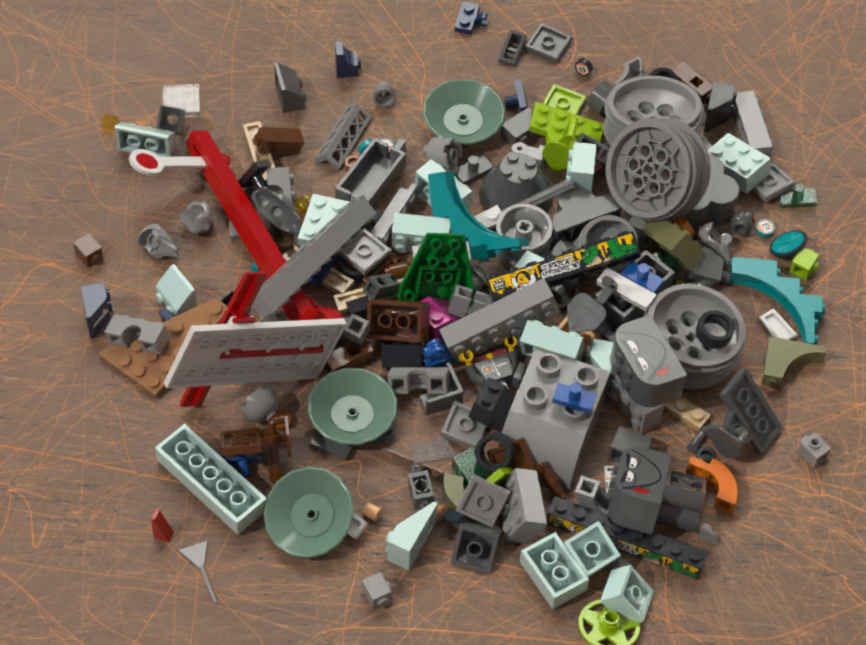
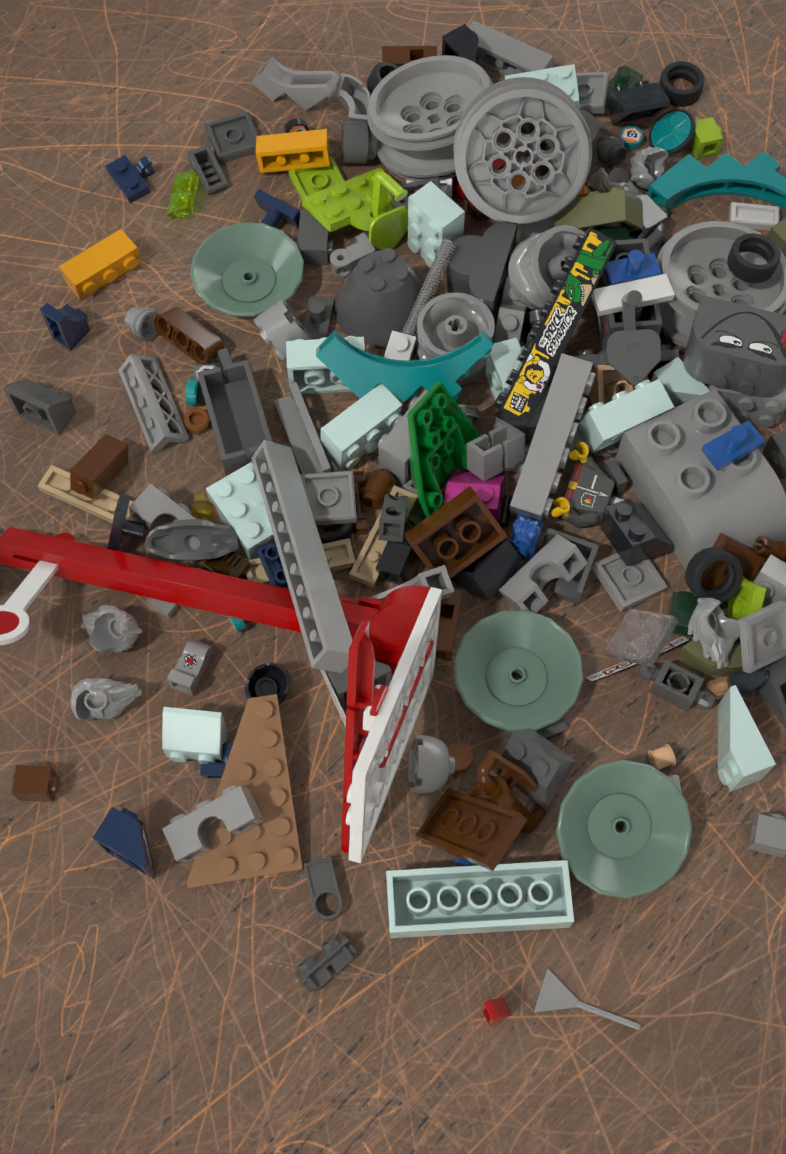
camera: 45 degrees left, 10 degrees up
none -> light orange brick [59,229,142,300]
none -> reddish brown beam [153,307,224,364]
none -> clear neon green plate [167,169,199,220]
none -> light grey leg [167,639,213,697]
none -> light grey arch [252,57,340,111]
none -> light orange brick [255,129,330,173]
none -> dark grey hinge [294,933,357,993]
none -> dark grey piece [304,857,343,922]
none -> dark grey slope [501,728,576,810]
none -> black slope [606,81,670,125]
none -> light grey hair [628,147,668,189]
none -> black tyre [659,61,705,107]
none -> light grey hair [688,598,740,669]

